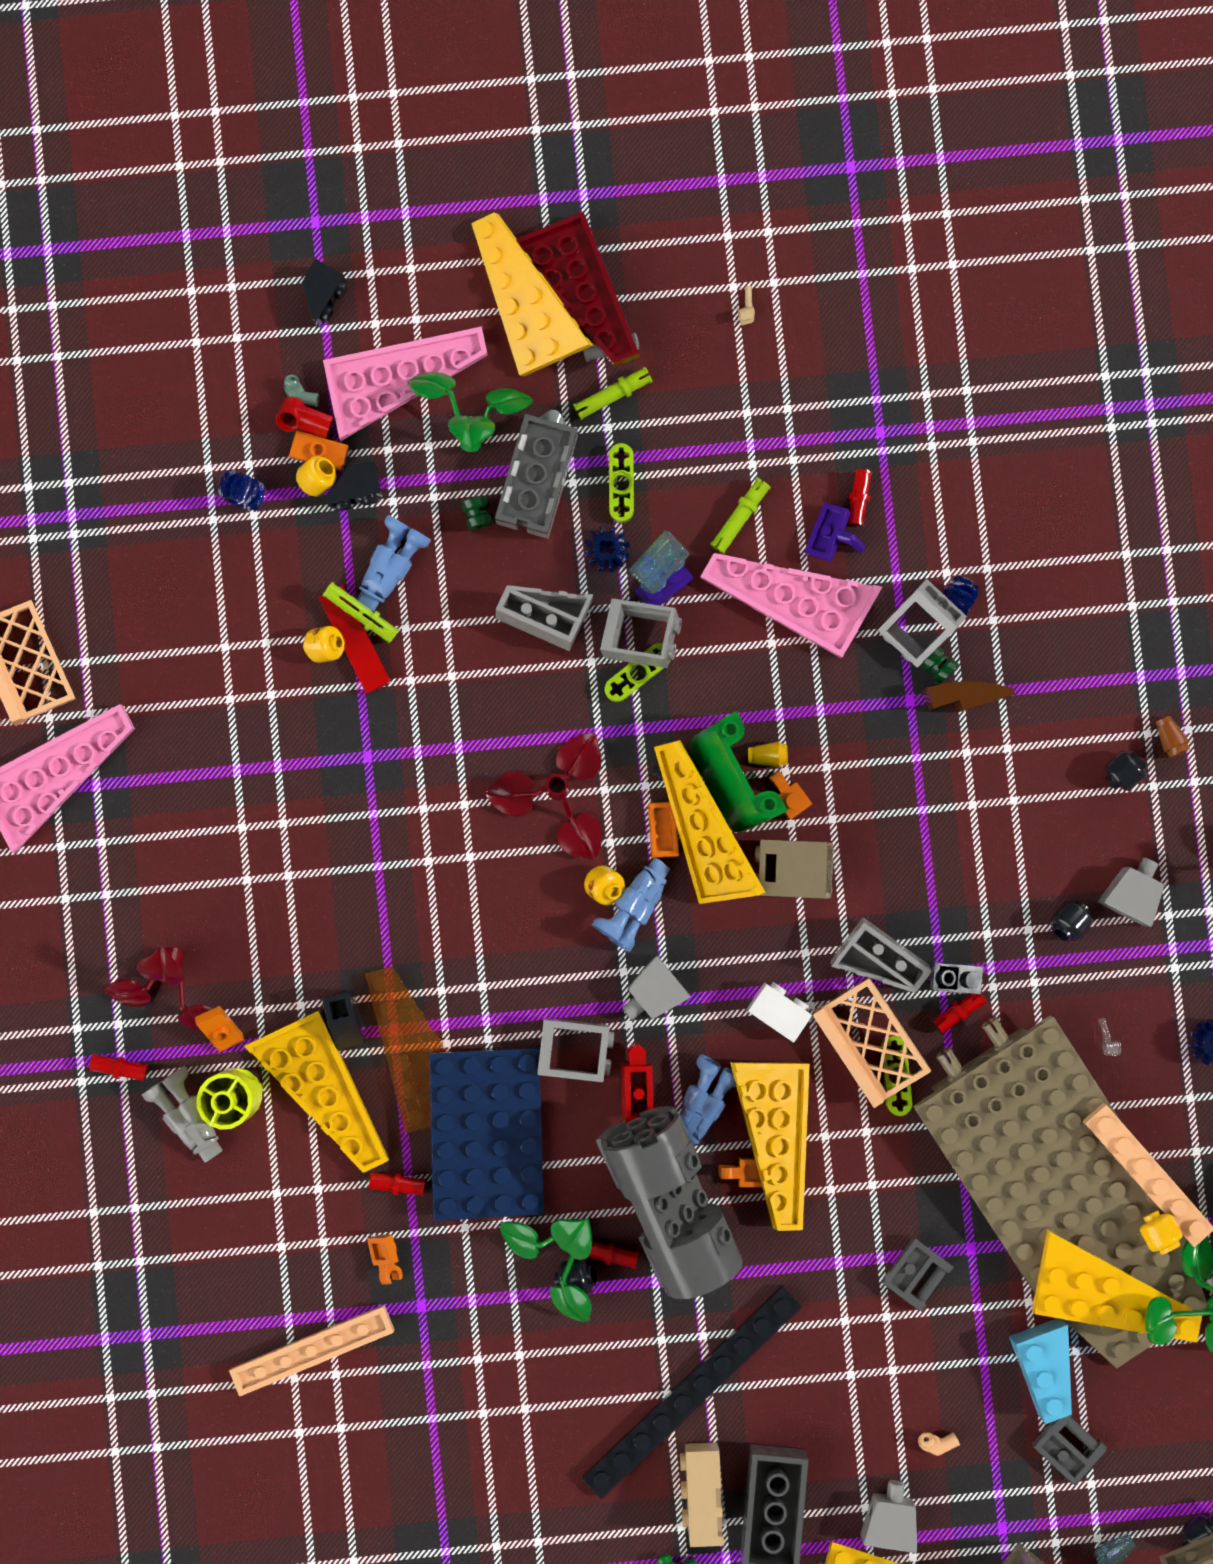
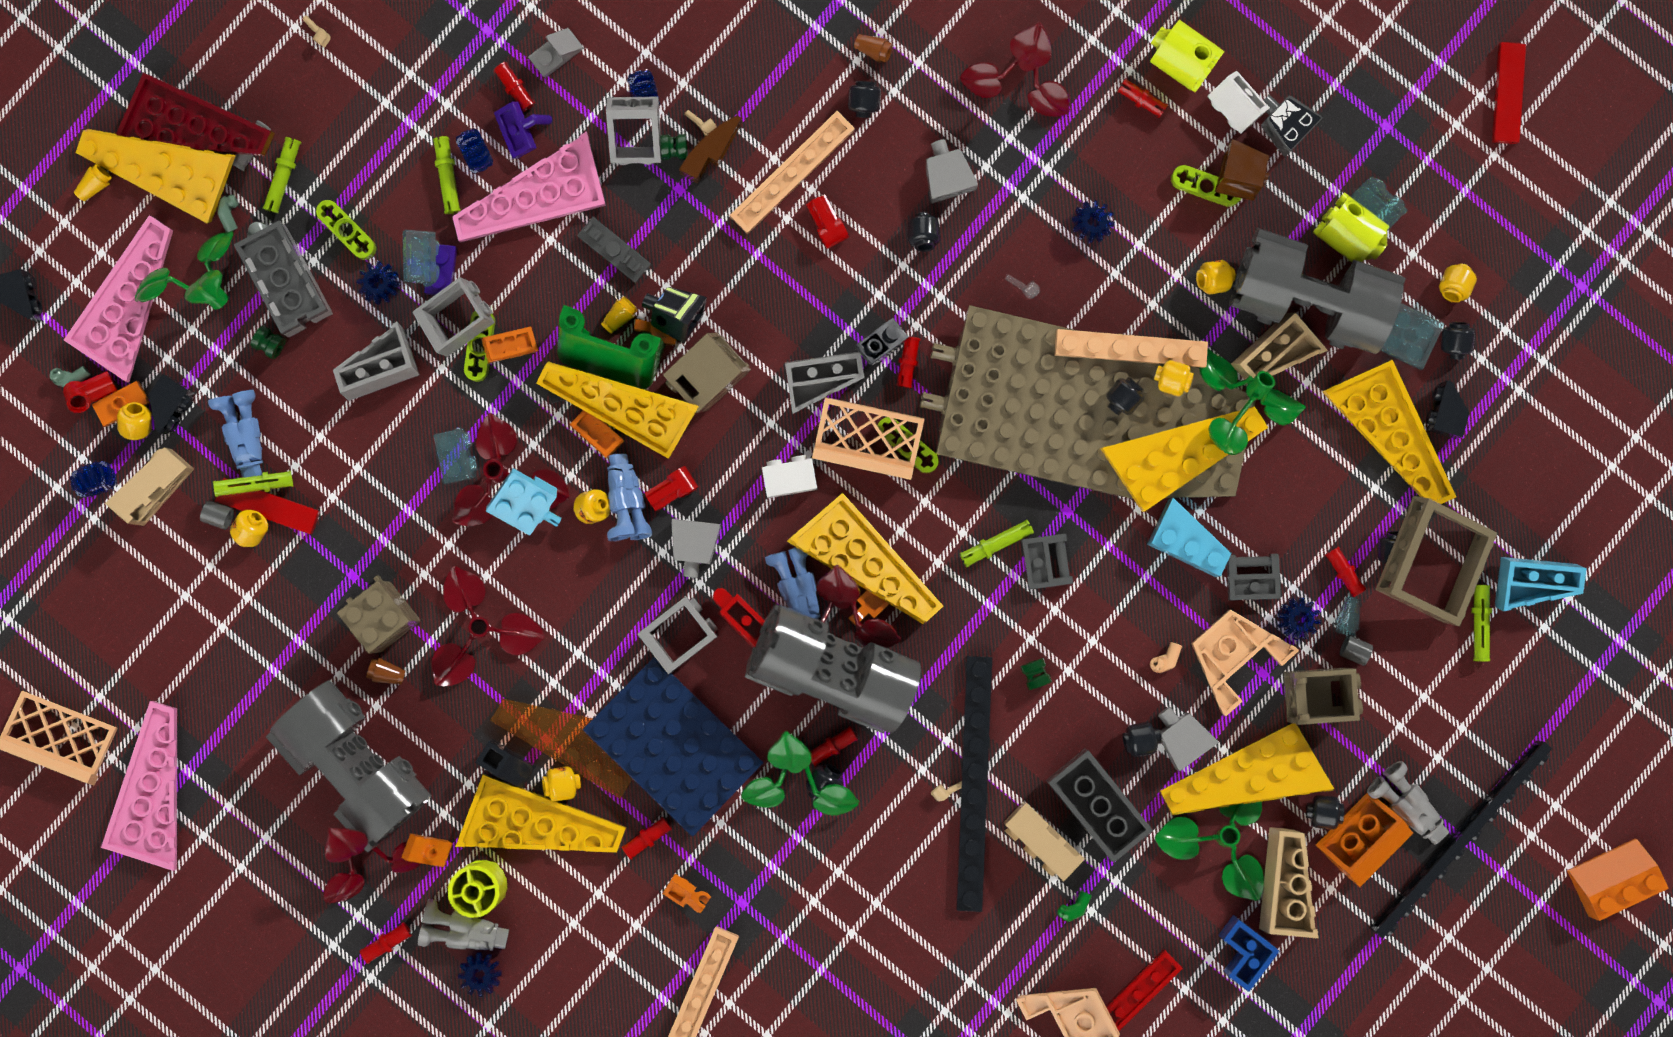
camera: 50 degrees left, 0 degrees up
none -> yellow cone [74,164,111,202]
none -> tan wedge [105,447,194,526]
none -> dark grey beam [200,500,234,530]
none -> sand green arm [217,195,238,233]
none -> dark grey cylinder [266,680,432,852]
none -> dark tan container [337,575,421,653]
none -> dark orange cone [366,658,406,685]
none -> dark red plant [432,566,545,686]
none -> clear light blue bracket [433,427,478,484]
none -> clear blue gear [456,128,493,174]
none -> clear blue gear [458,952,502,997]
none -> orange plate [481,327,538,364]
none -> medium azure plate [486,468,562,535]
none -> light grey slope [528,28,584,79]
none -> yellow head [542,766,581,802]
none -> dark grey plate [577,217,652,284]
none -> black torso [642,287,707,344]
none -> red piece [644,466,698,511]
none -> tan hand [685,110,716,136]
none -> light nougat plate [730,111,855,235]
none -> red piece [806,195,849,249]
none -> dark red plant [816,564,901,648]
none -> tan hand [931,781,962,801]
none -> lime pin [959,519,1034,568]
none -> dark green wheel [1020,658,1052,690]
none -> black head [1106,377,1144,416]
none -> black head [1122,722,1161,757]
none -> light nougat wing [1191,610,1299,716]
none -> clear blue gear [1277,597,1321,640]
none -> red pin [1325,547,1366,598]

